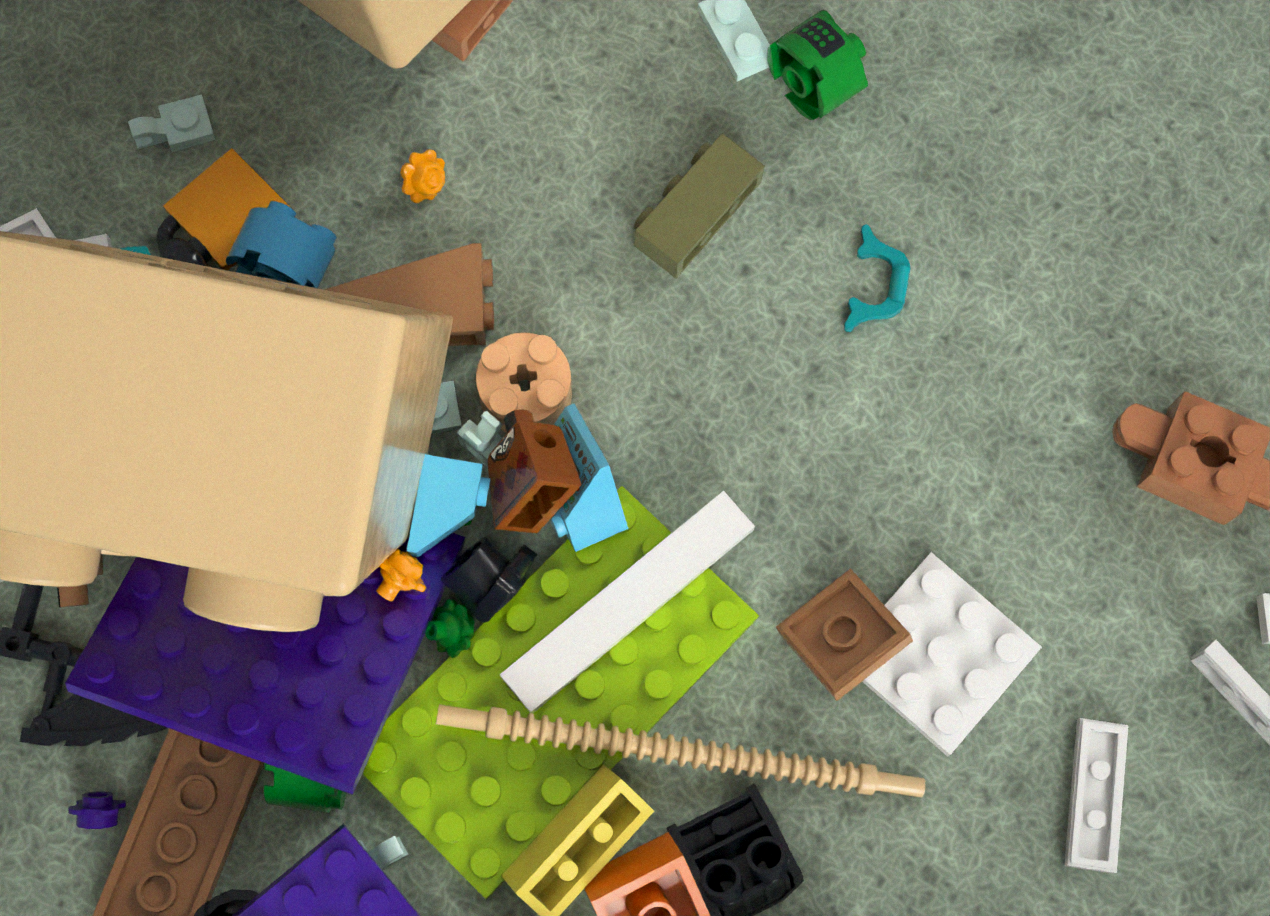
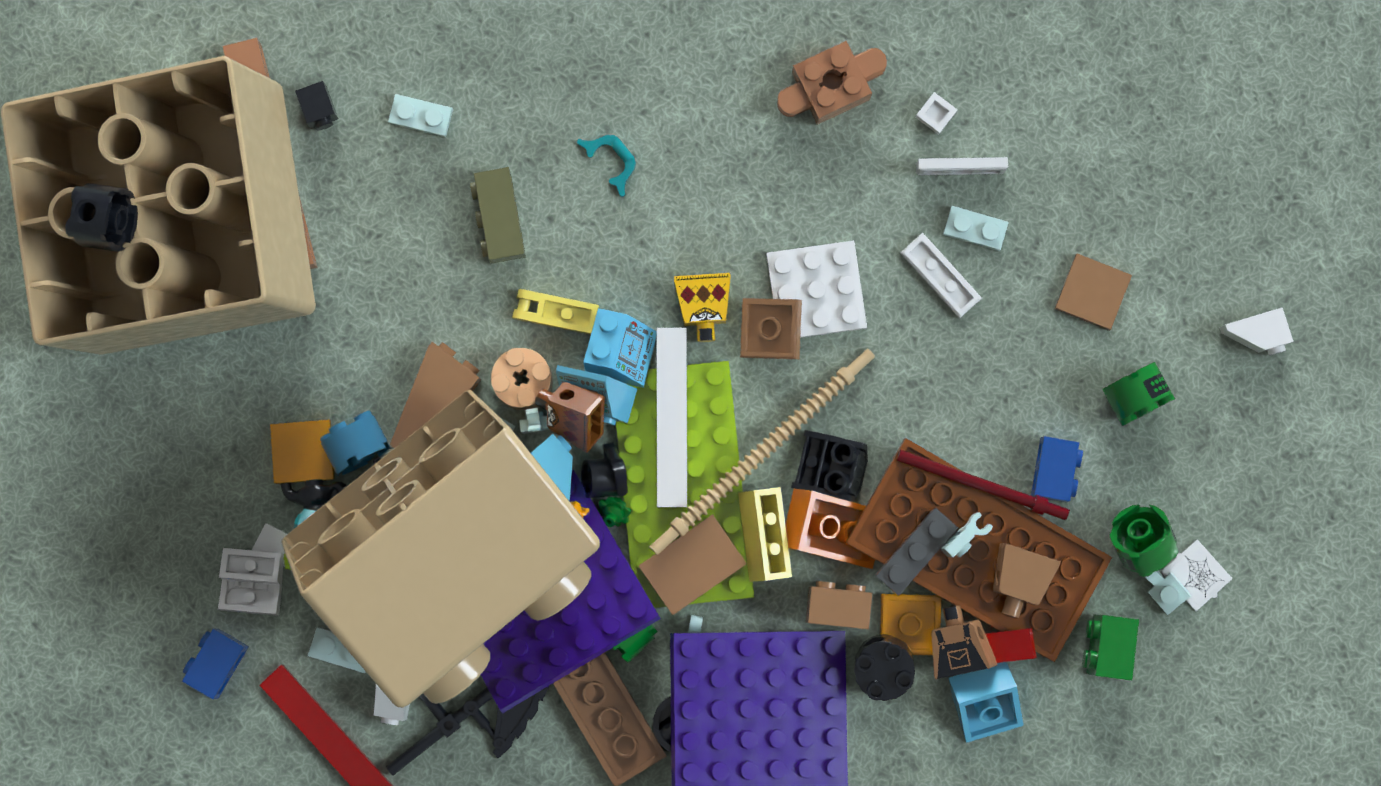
camera: 45 degrees left, 10 degrees up
dark purple plate [68,791,126,829] -> none
light aqua plate [128,94,216,152] -> none
light orange plant [400,149,445,203] -> none
green brick [767,10,868,120] -> none
none -> light yellow plate [512,289,599,335]
none -> medium azure slope [583,308,657,388]
none -> medium nougat tile [639,514,747,615]
none -> yellow torso [674,273,731,342]
none -> light aqua plate [943,206,1009,251]

